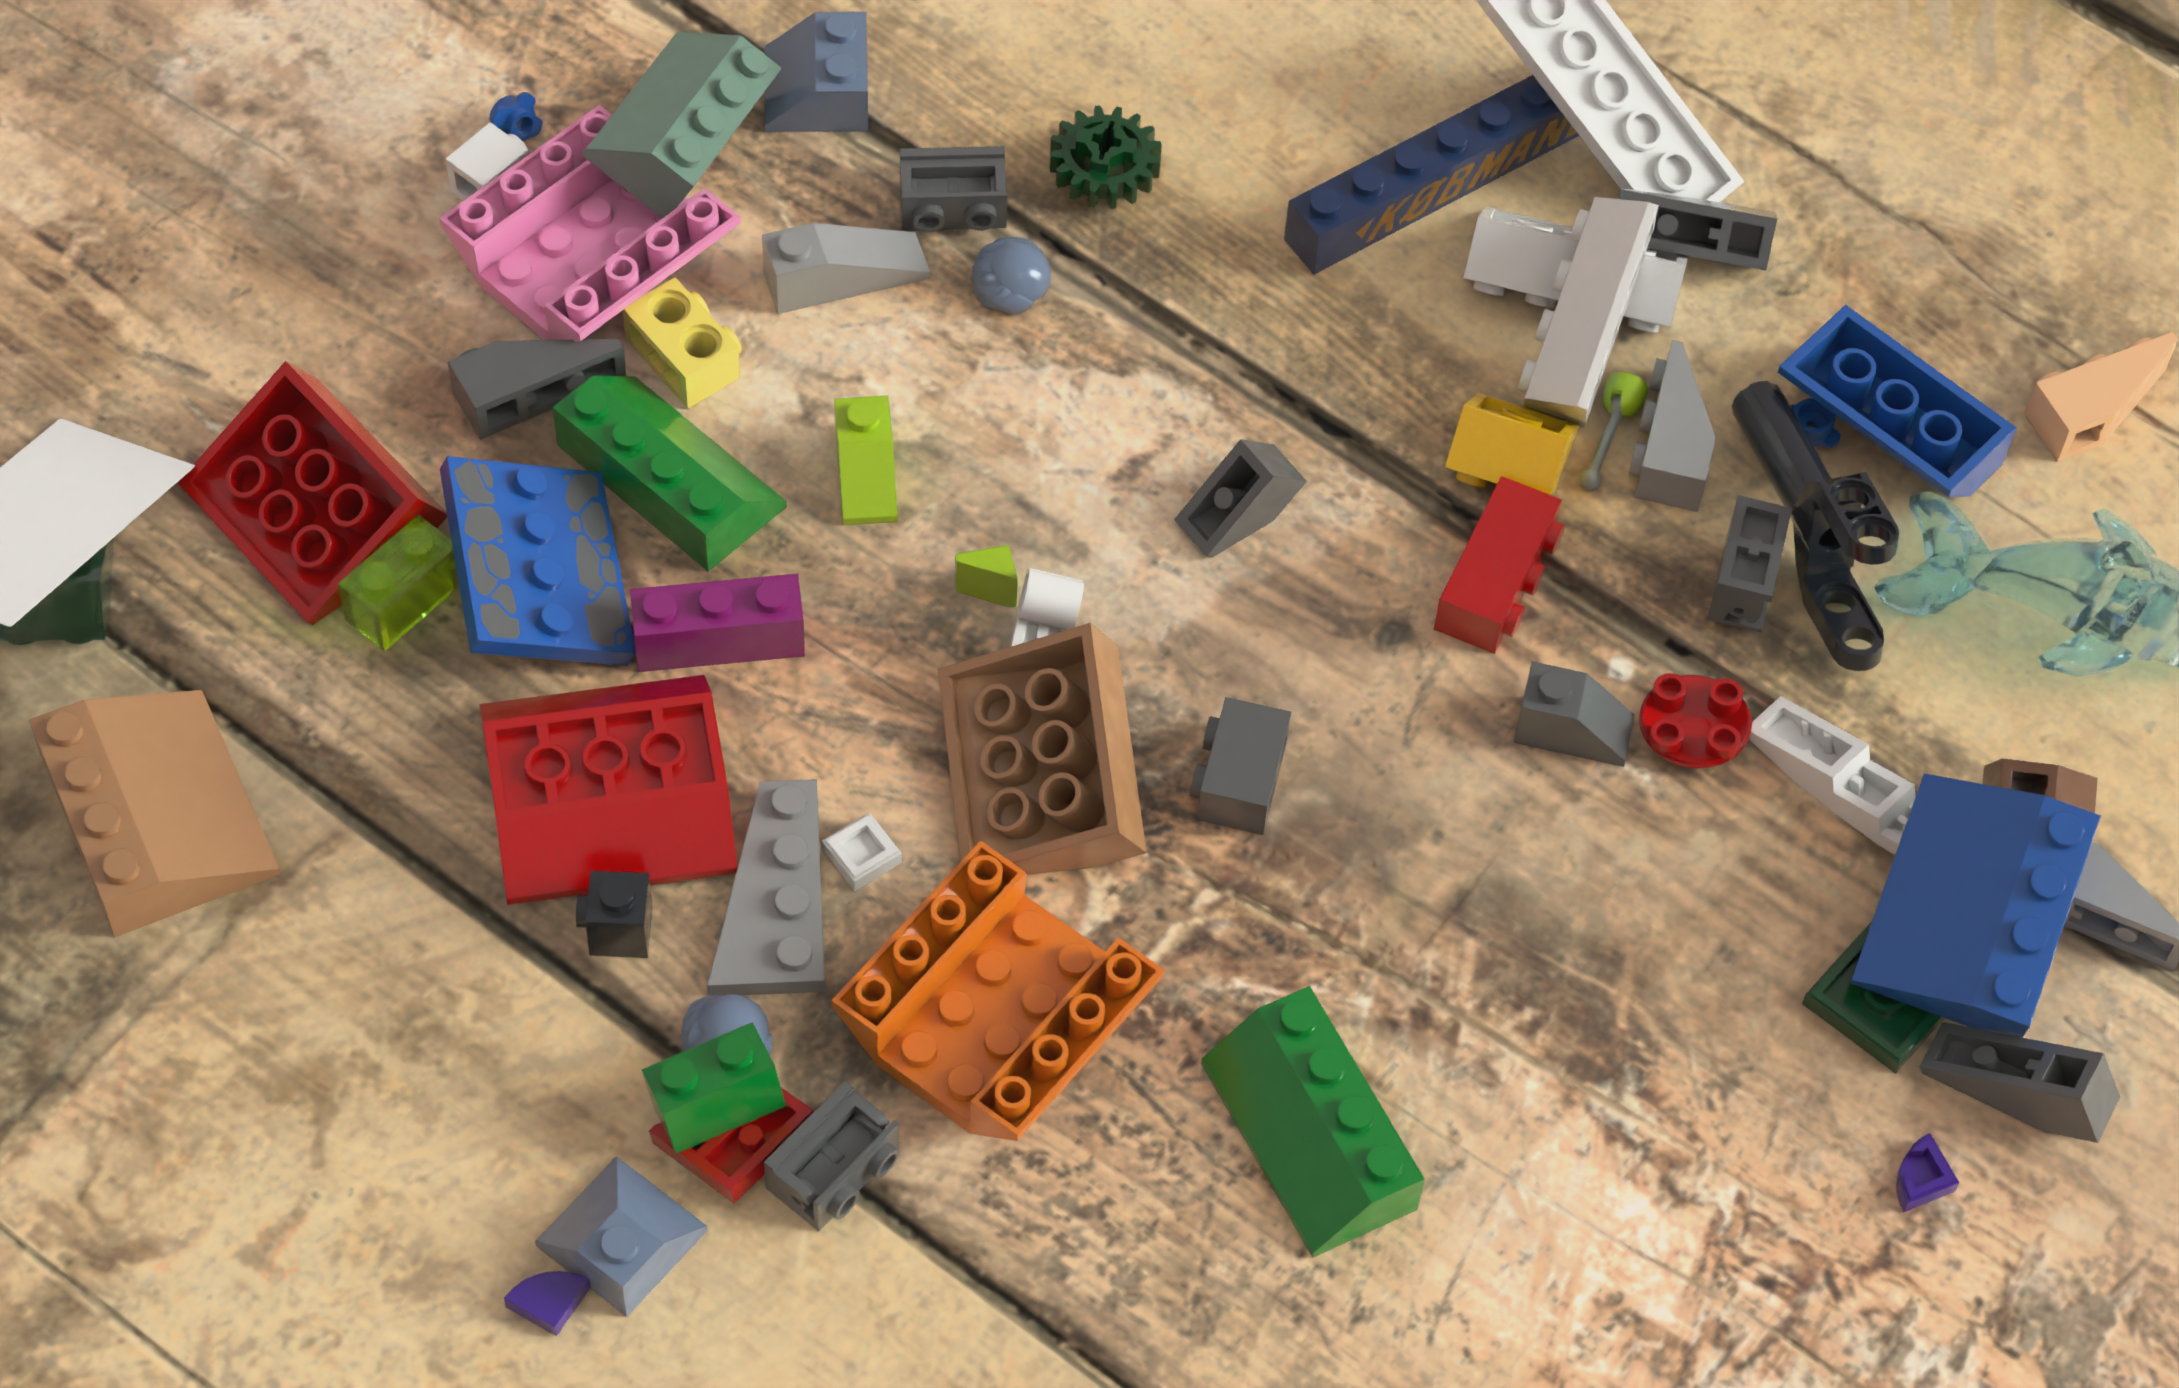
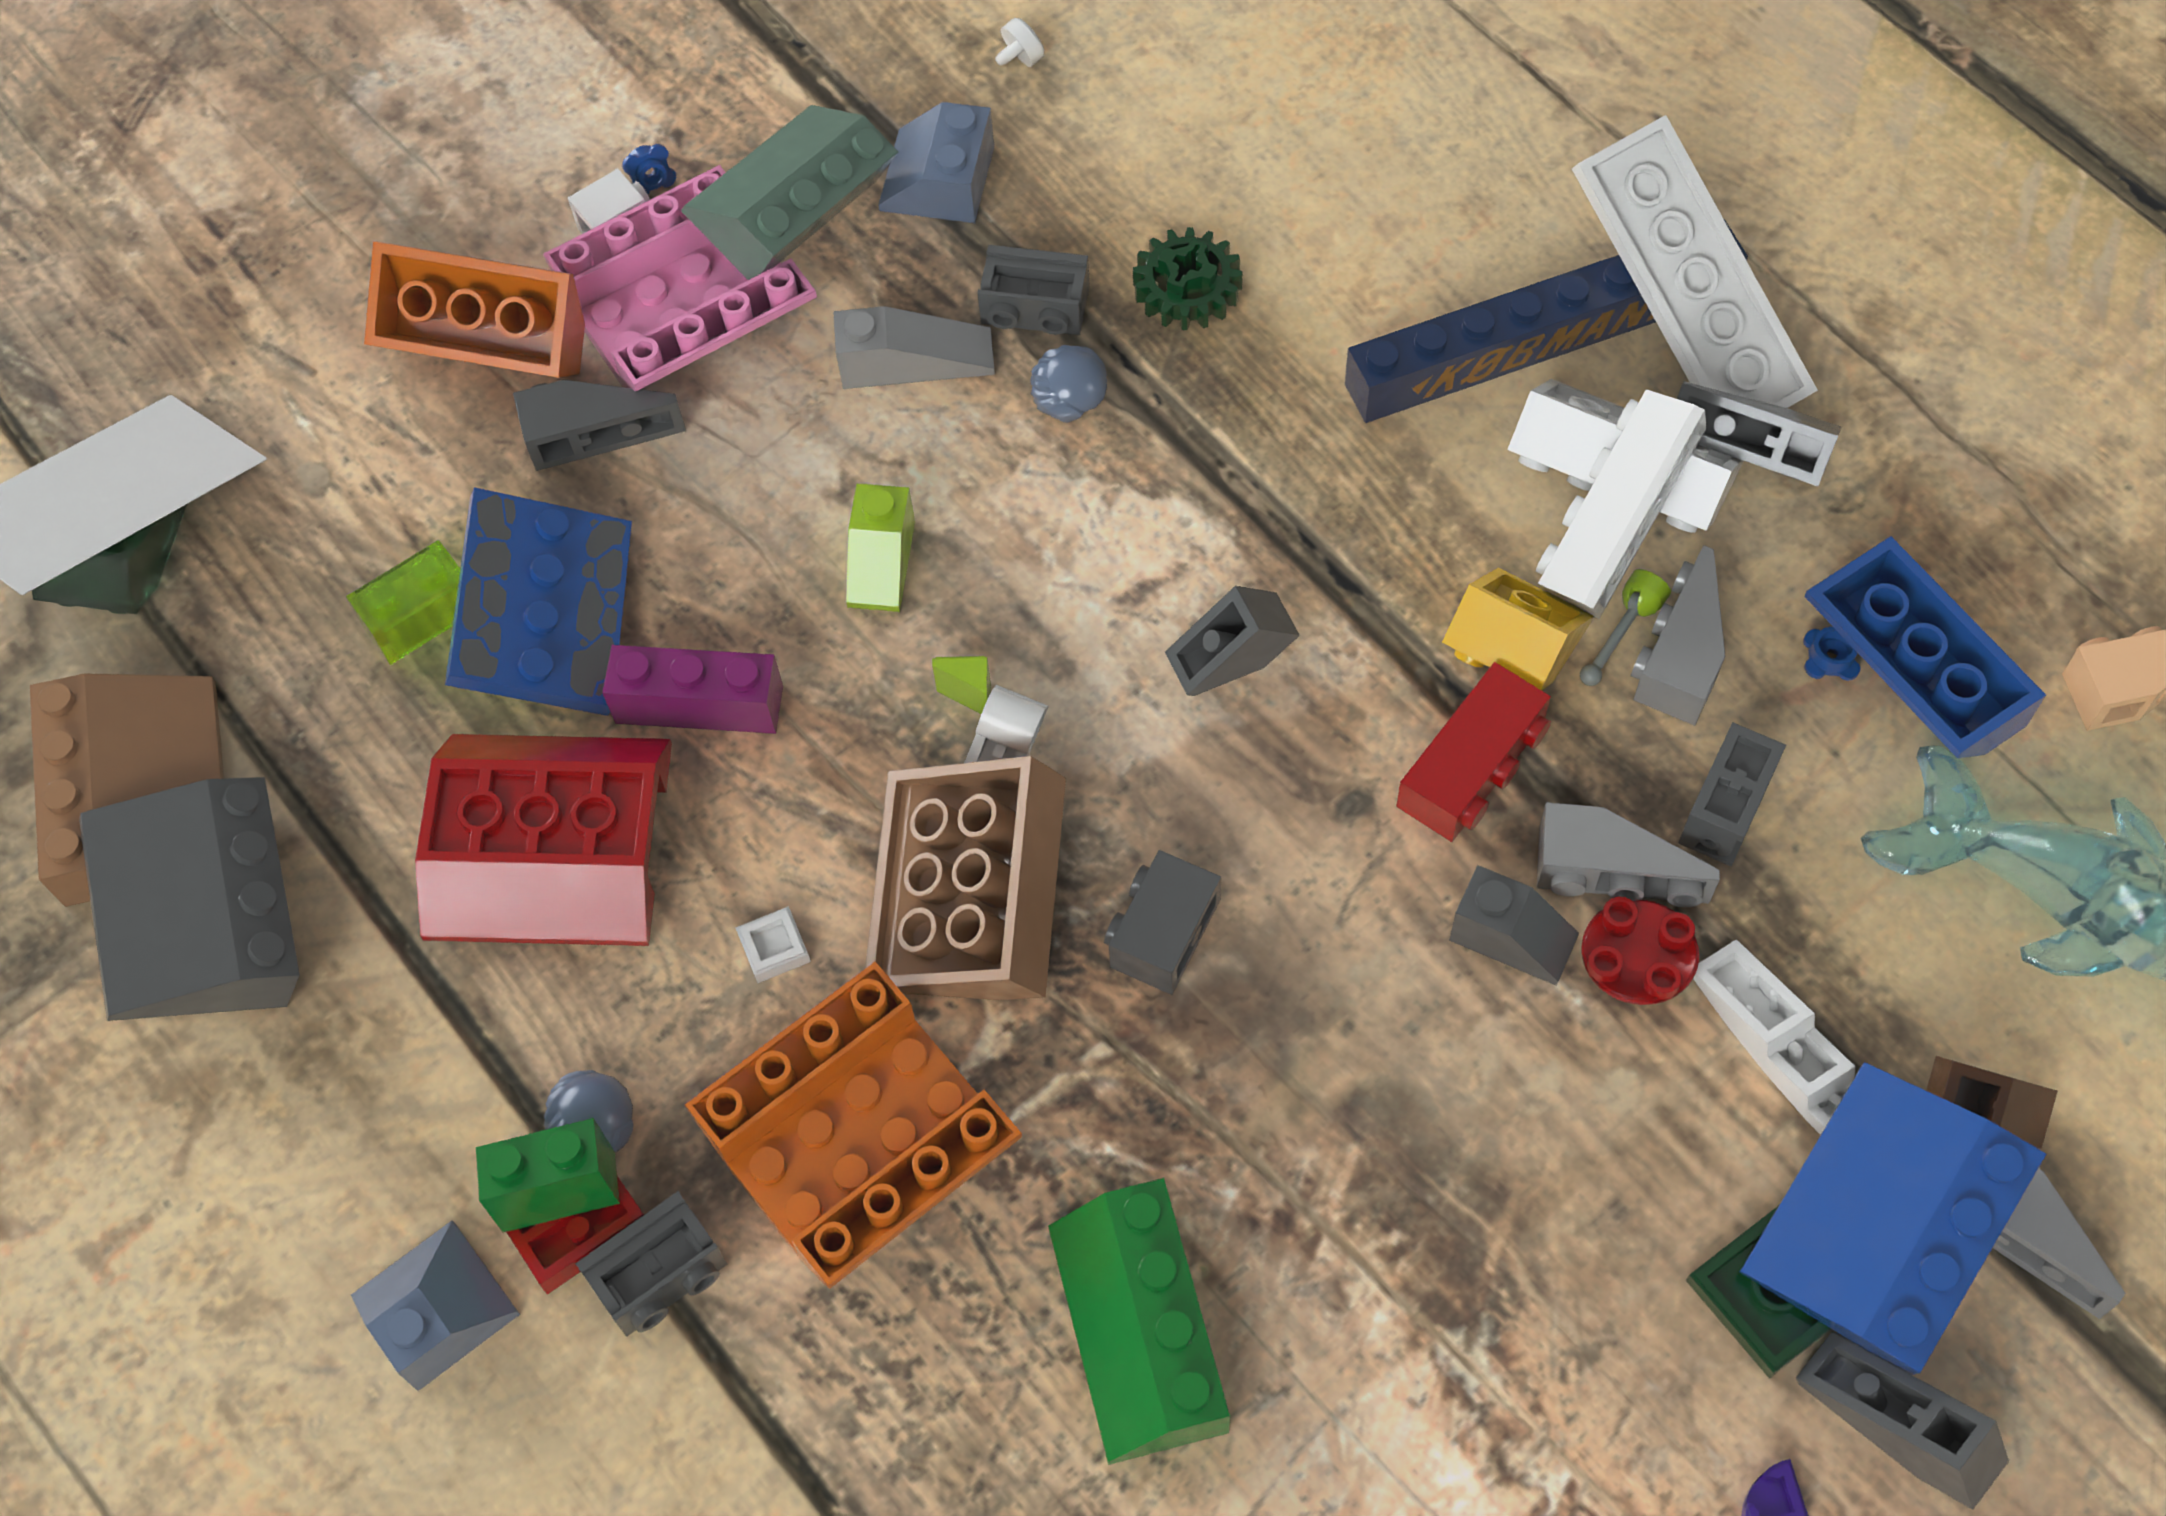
camera: 20 degrees right, 5 degrees up
red slope [177,361,447,625] -> none
dark purple tile [504,1271,590,1336] -> none
green slope [553,376,787,572] -> none
black brick [576,871,653,958] -> none
light yellow brick [623,277,742,409] -> none
light grey wing [707,779,825,996] -> none
black piece [1732,381,1899,671] -> none
none -> dark grey slope [79,777,300,1021]
none -> orange slope [364,241,585,378]
none -> light grey slope [1537,802,1720,907]

